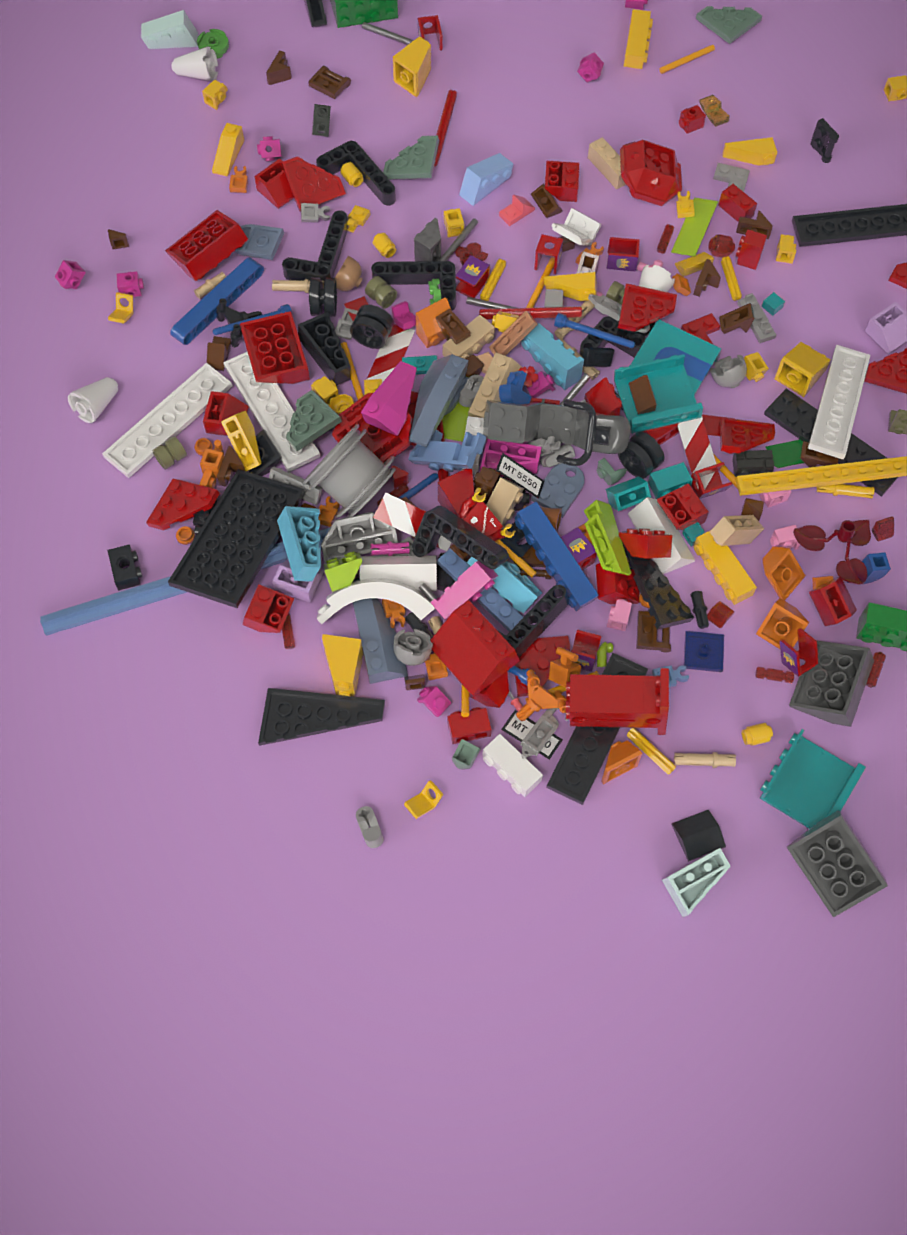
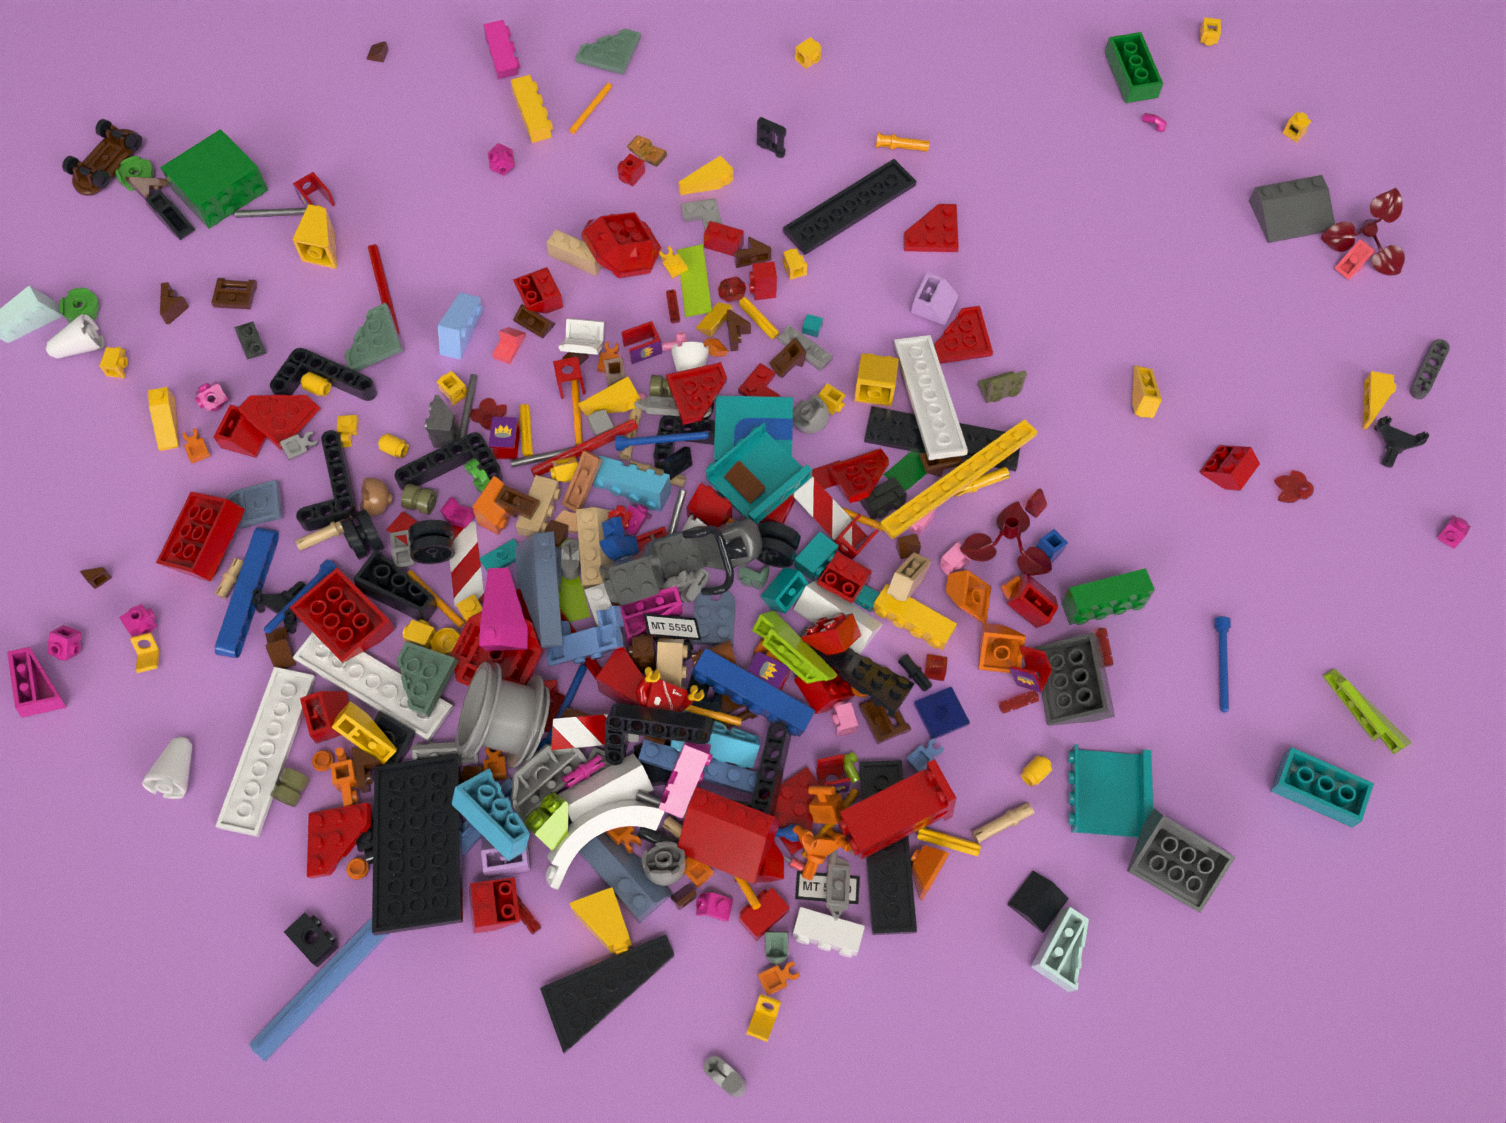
camera: 30 degrees left, 0 degrees up
none -> dark pink wedge [7,647,66,718]
none -> orange plate [758,962,800,996]

